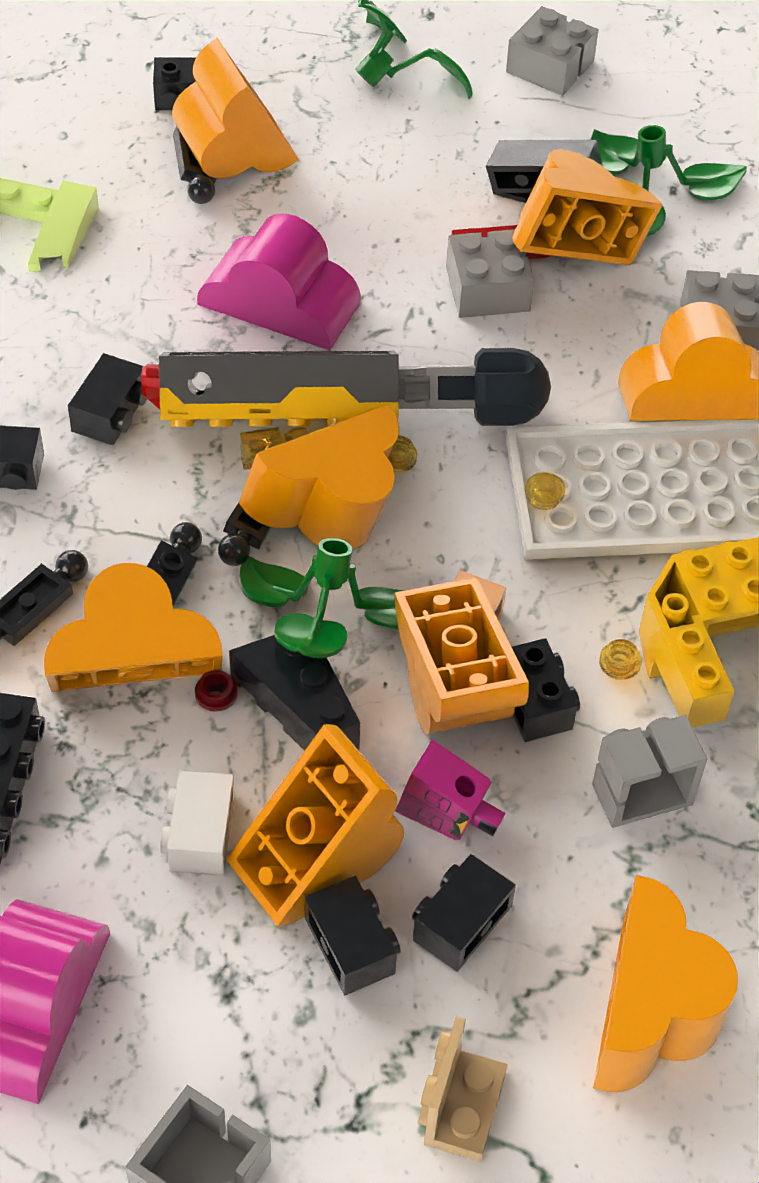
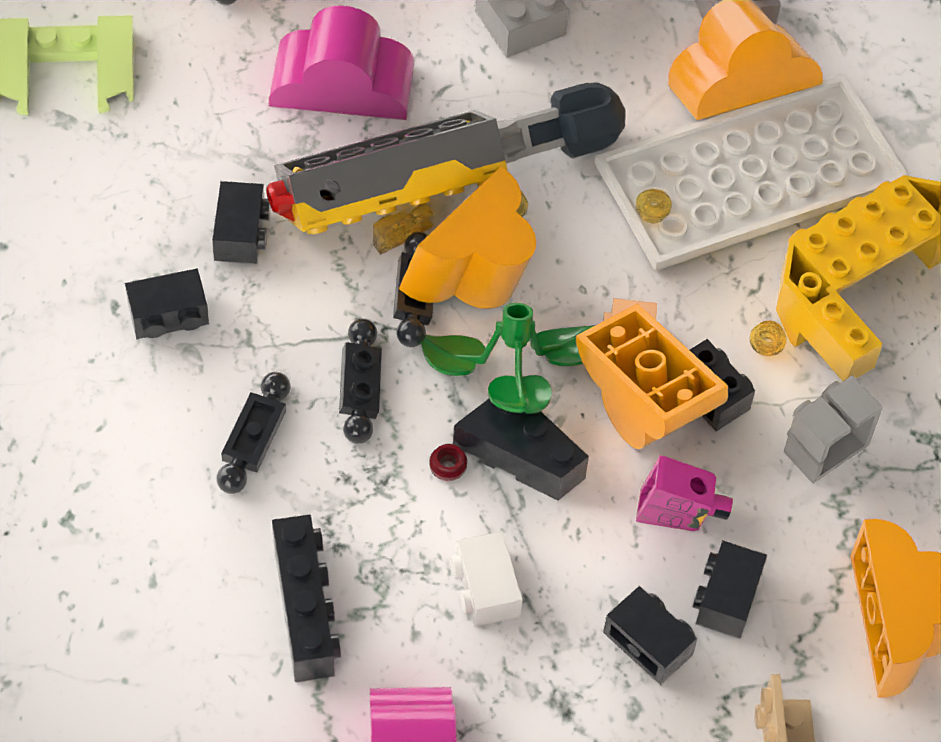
camera: 20 degrees left, 5 degrees up
light orange brick [44,563,223,692] -> none
light orange brick [226,724,405,926] -> none

